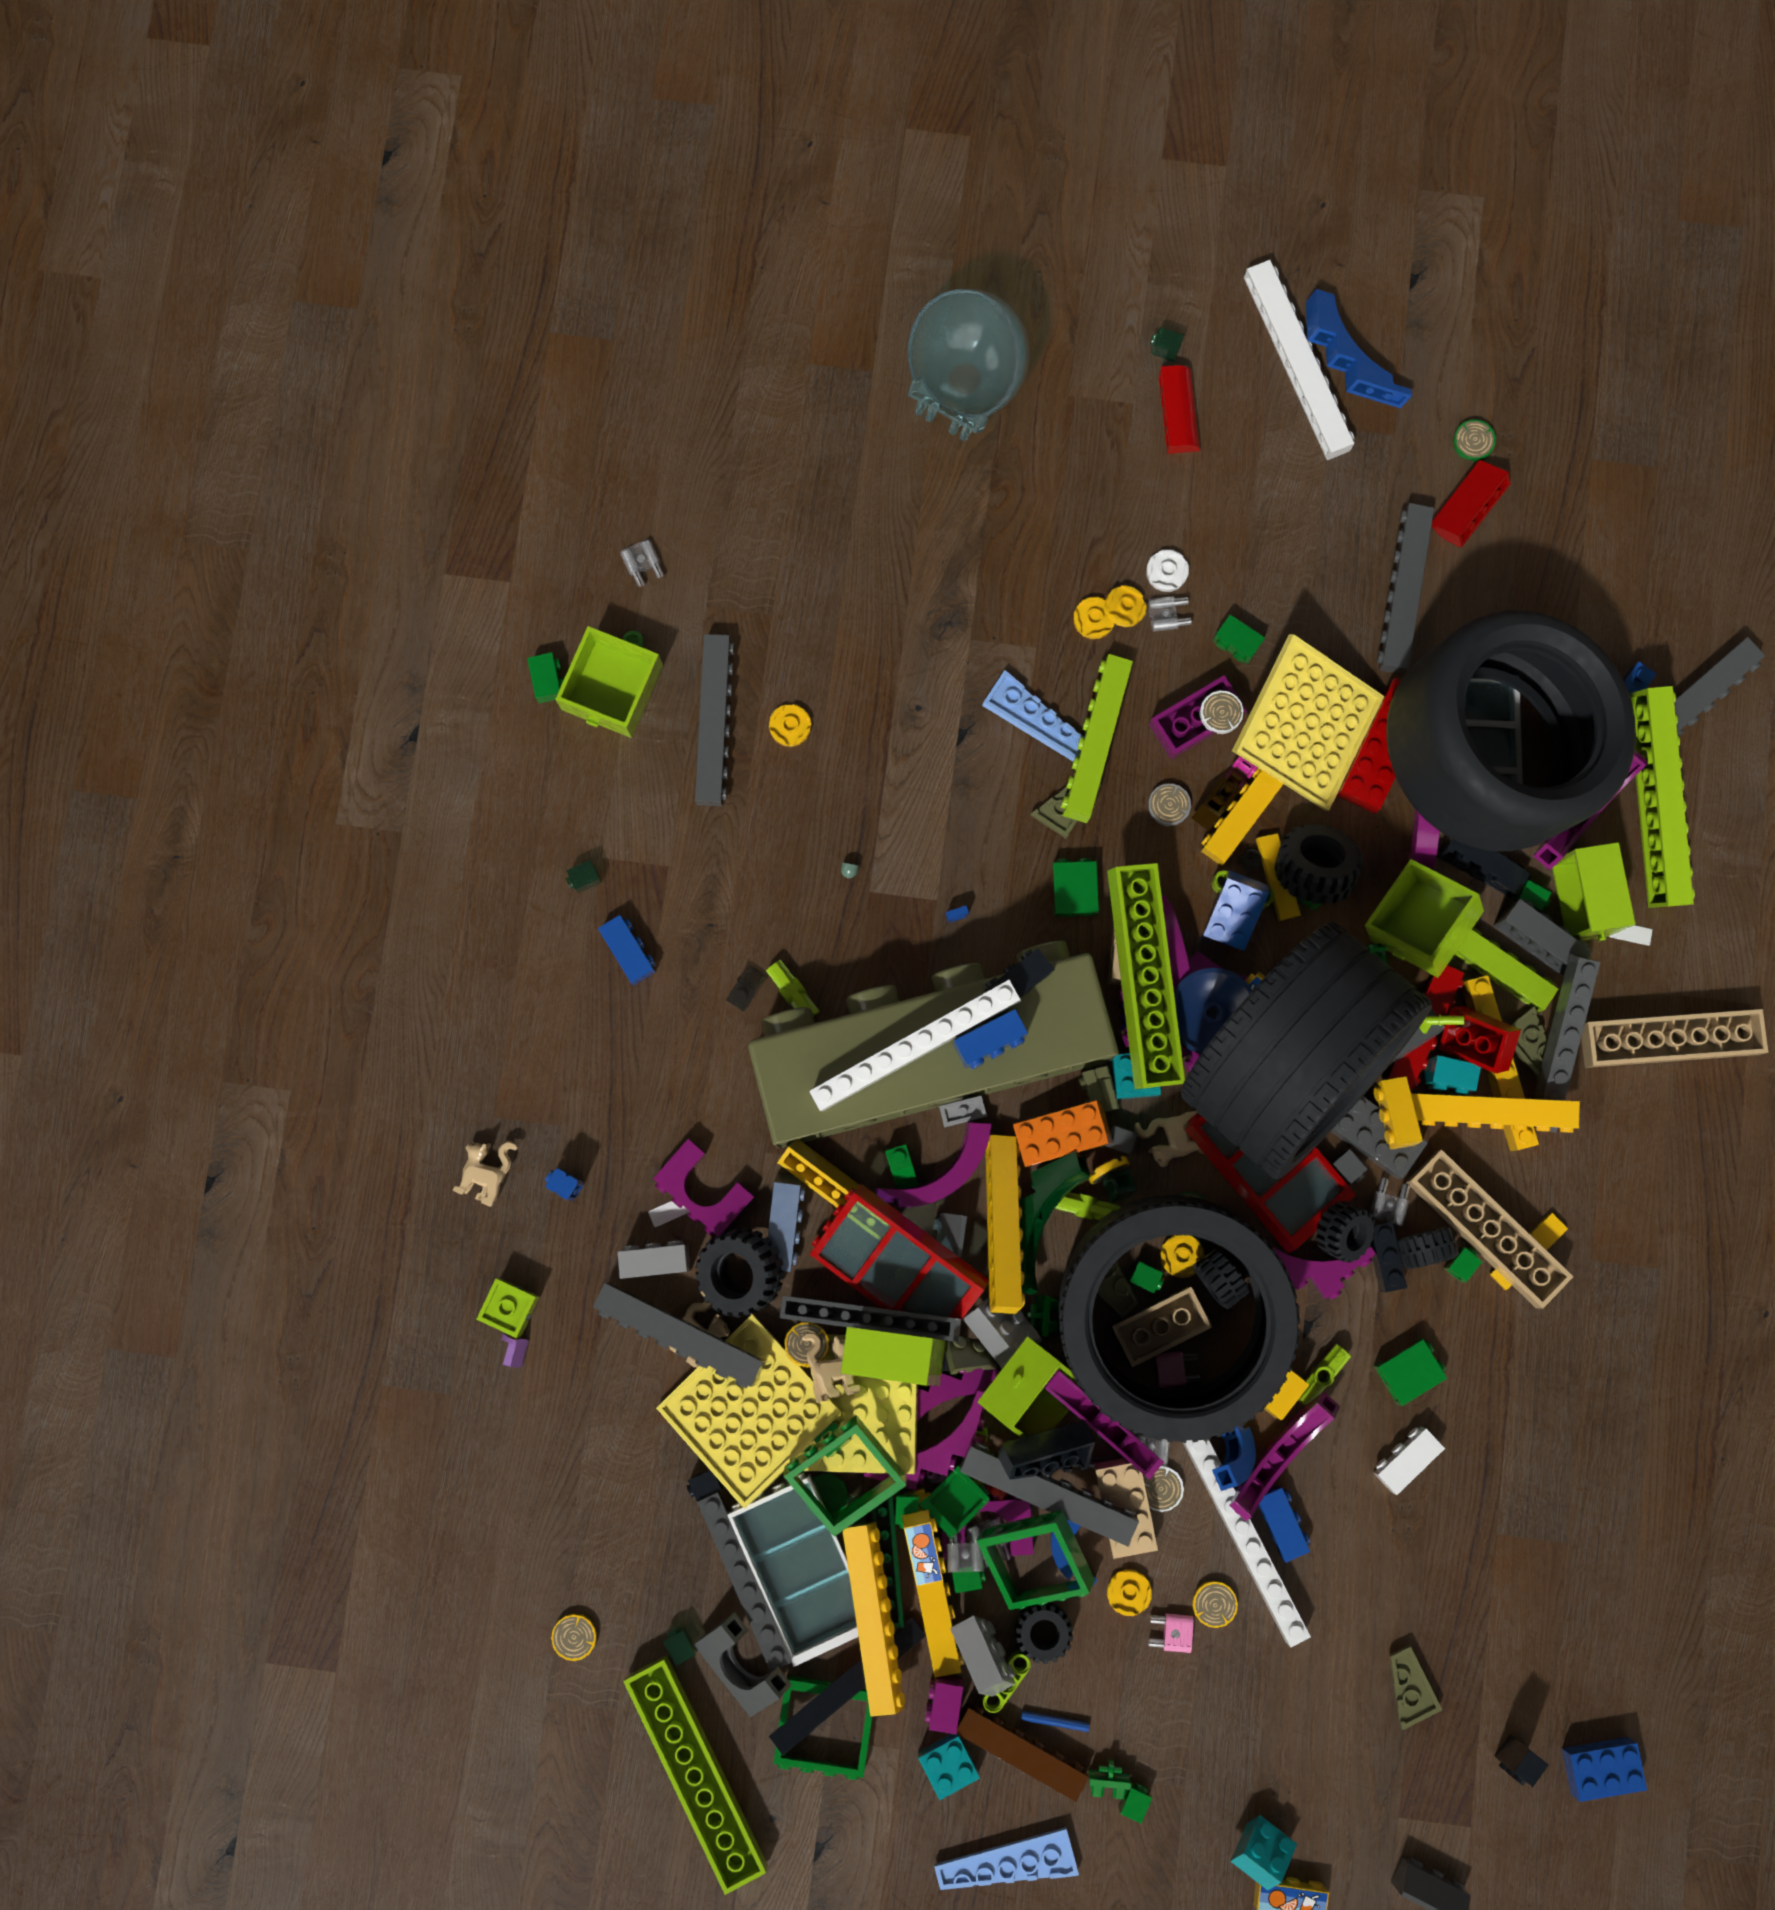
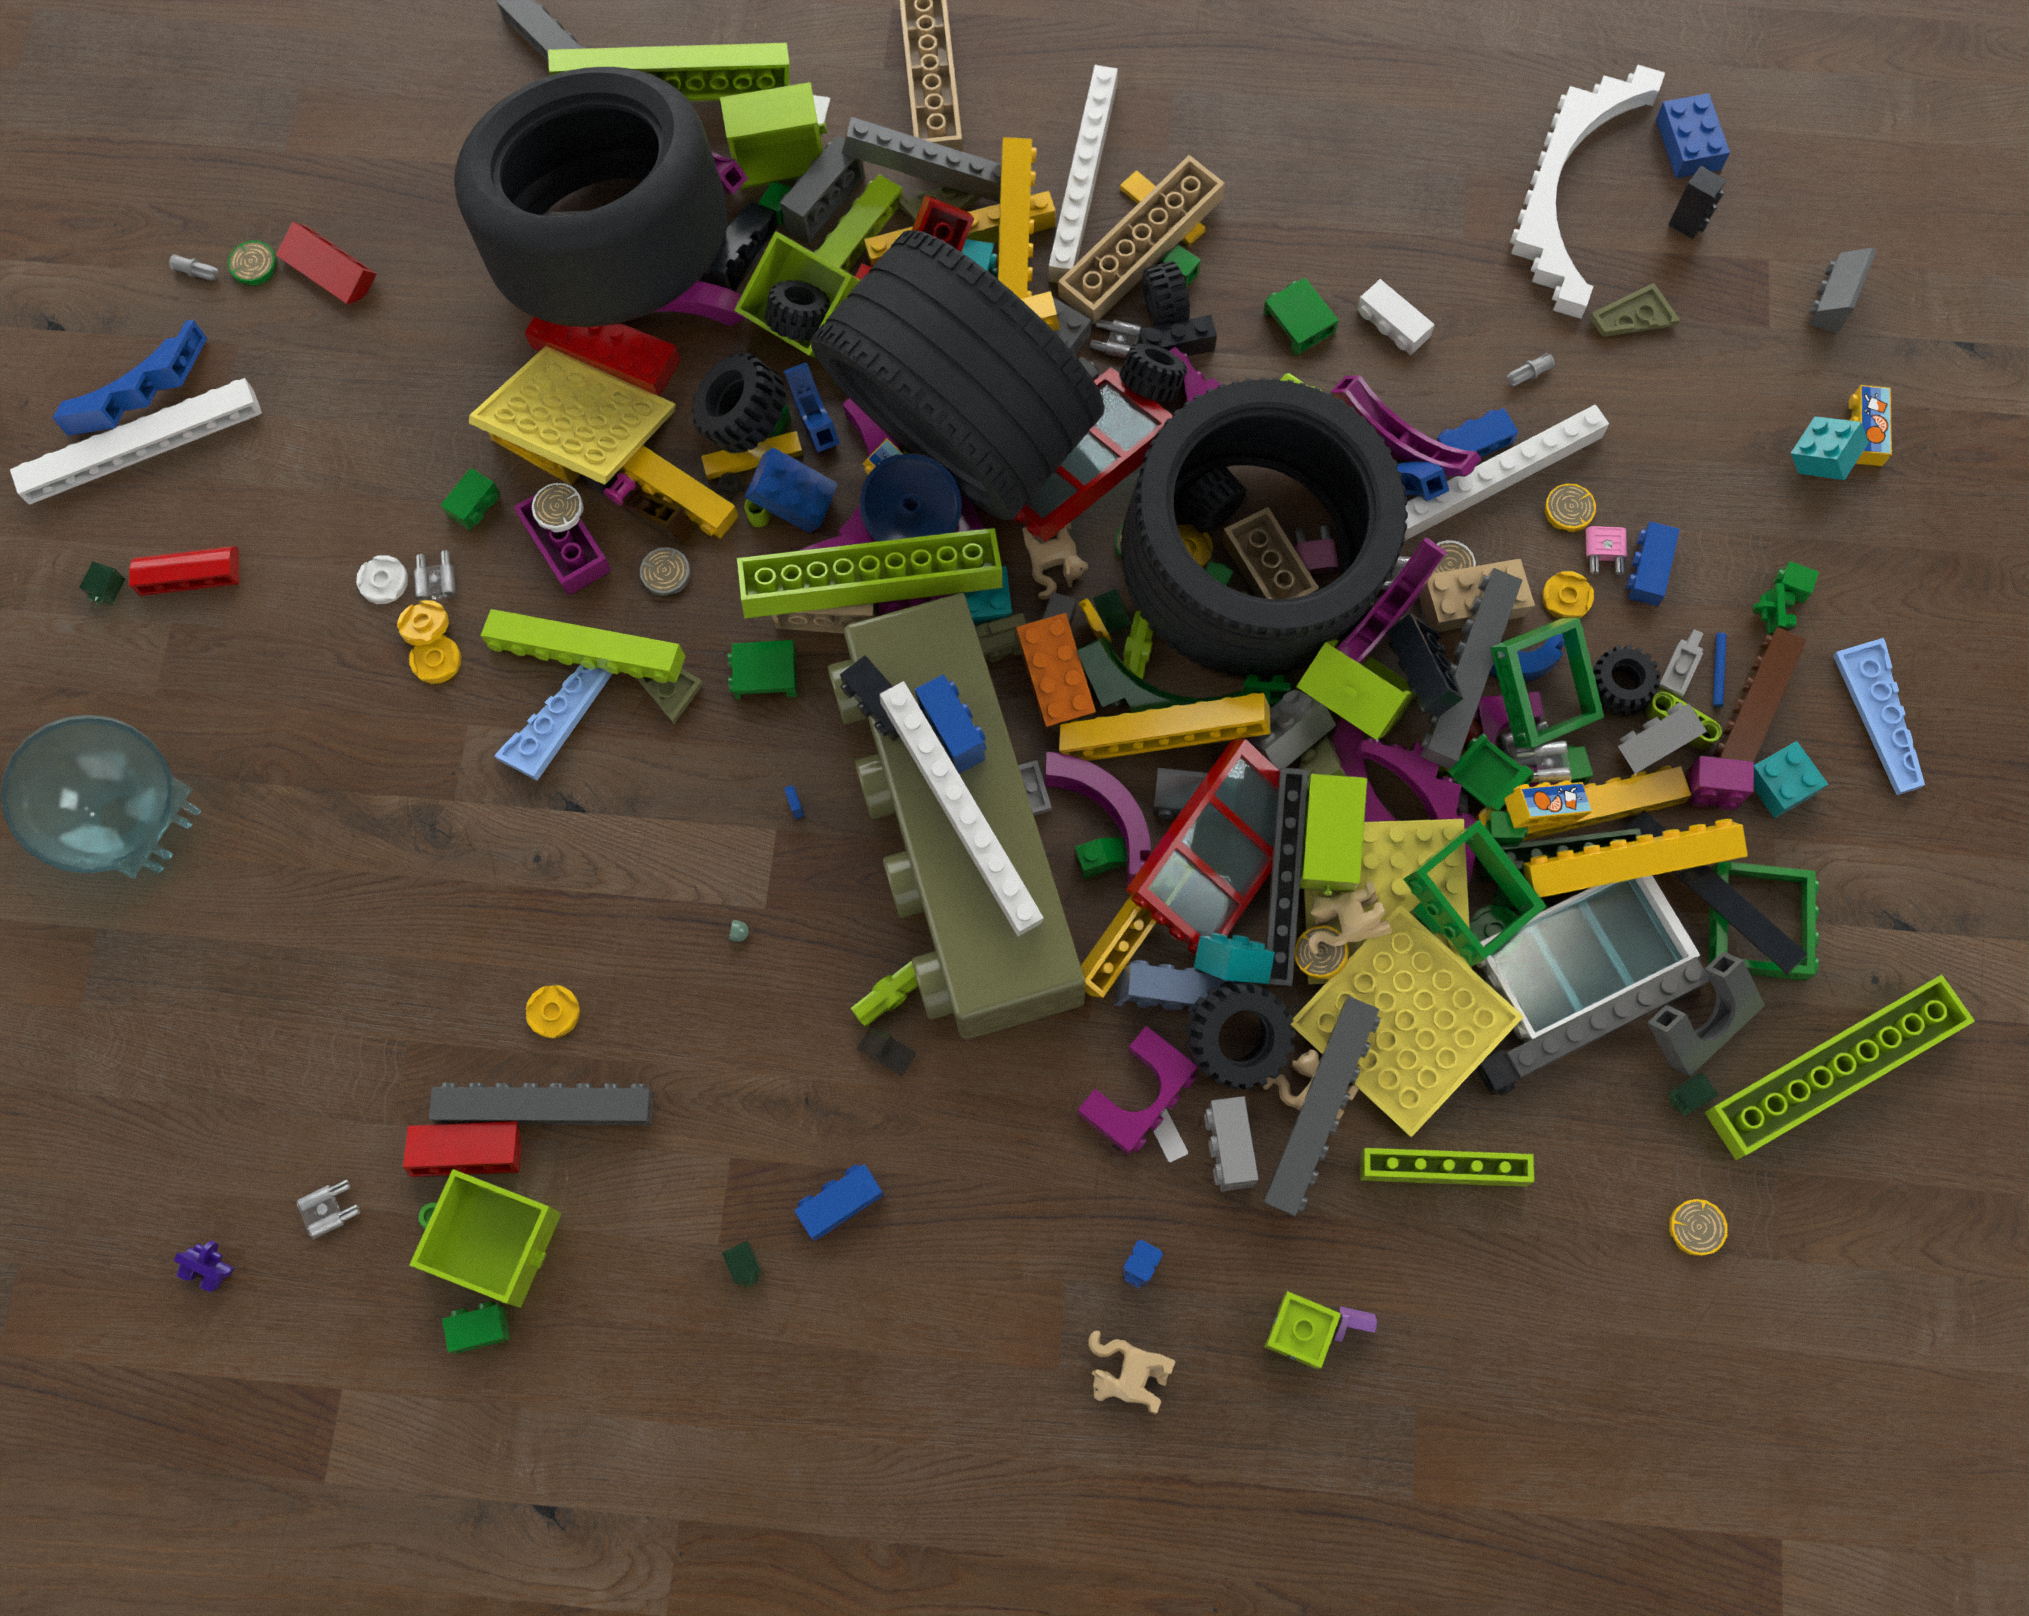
camera: 90 degrees left, 10 degrees down
dark grey brick [1376,503,1434,675] -> none
none -> light grey axle [169,254,218,280]
none -> dark purple hips [174,1241,234,1292]
none -> red brick [403,1121,521,1177]
none -> black tyre [765,280,830,341]
none -> blue arch [783,362,840,453]
none -> white brick [1049,65,1118,283]
none -> teal brick [1194,933,1275,984]
none -> lime brick [1360,1148,1534,1187]
none -> light grey axle [1507,353,1555,386]
none -> white arch [1510,65,1665,319]
none -> blue brick [1626,521,1680,606]
none -> light grey hinge [1658,629,1704,700]

